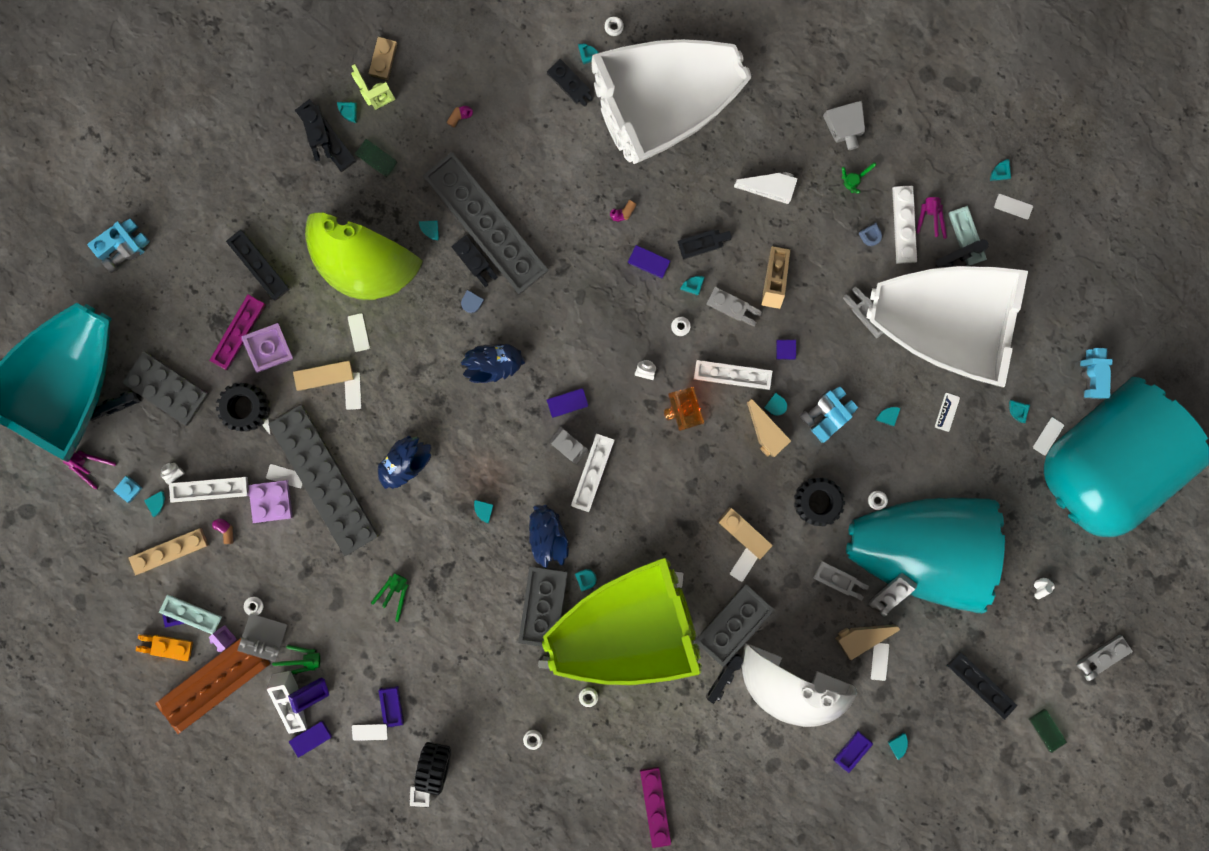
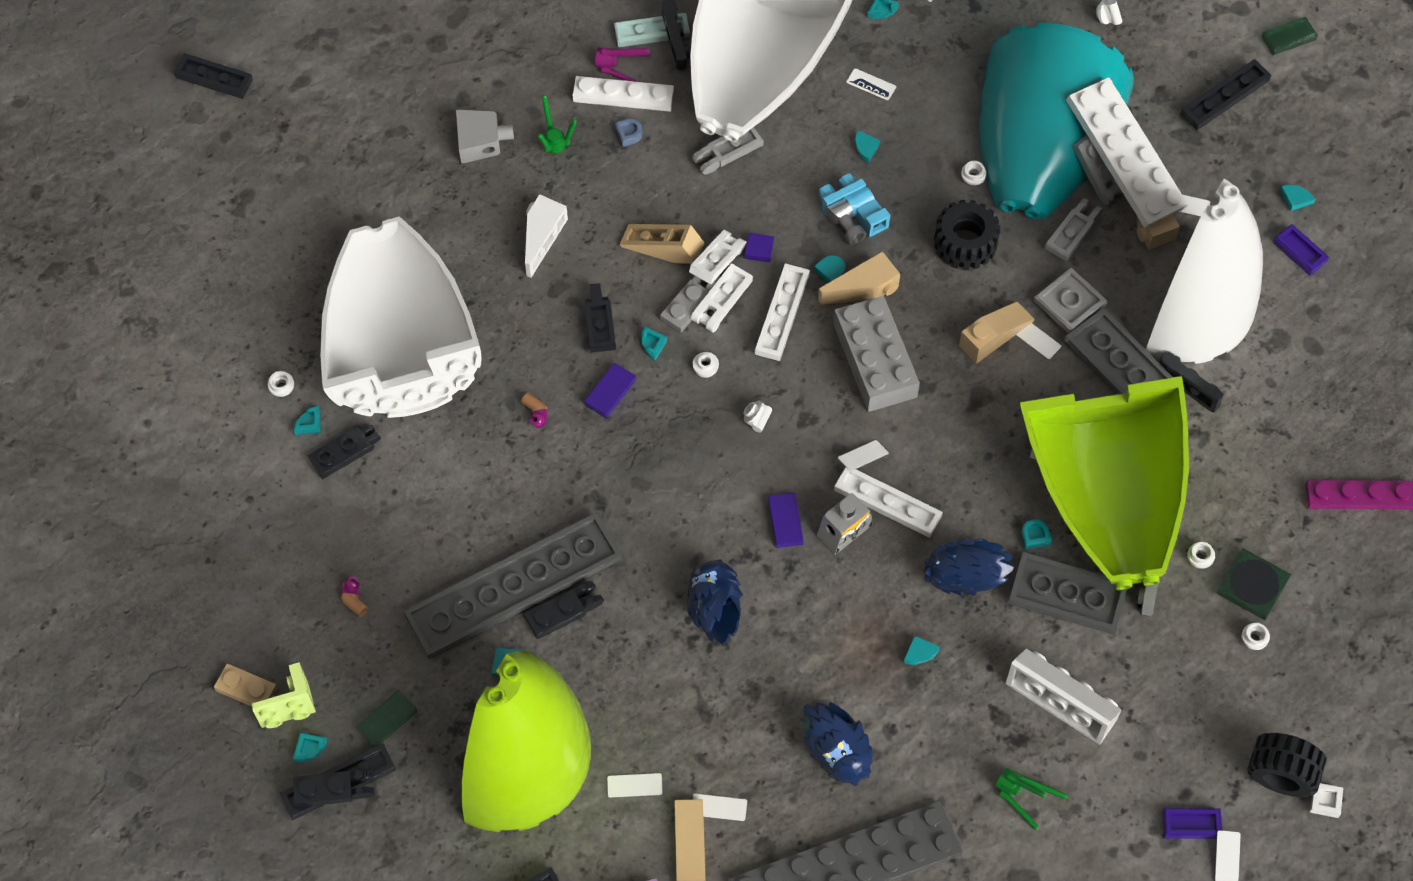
camera: 80 degrees left, 25 degrees down
sand blue tile [461,290,484,313] -> none
clear orange tile [664,387,704,431] -> none
none -> white plate [689,230,747,284]
none -> white plate [691,263,753,333]
none -> light grey brick [833,296,920,412]
none -> white sticker [838,440,889,471]
none -> white slope [1006,648,1121,745]
none -> light grey plate [1034,268,1107,334]
none -> white plate [1066,77,1188,228]
none -> tile [1216,548,1291,620]

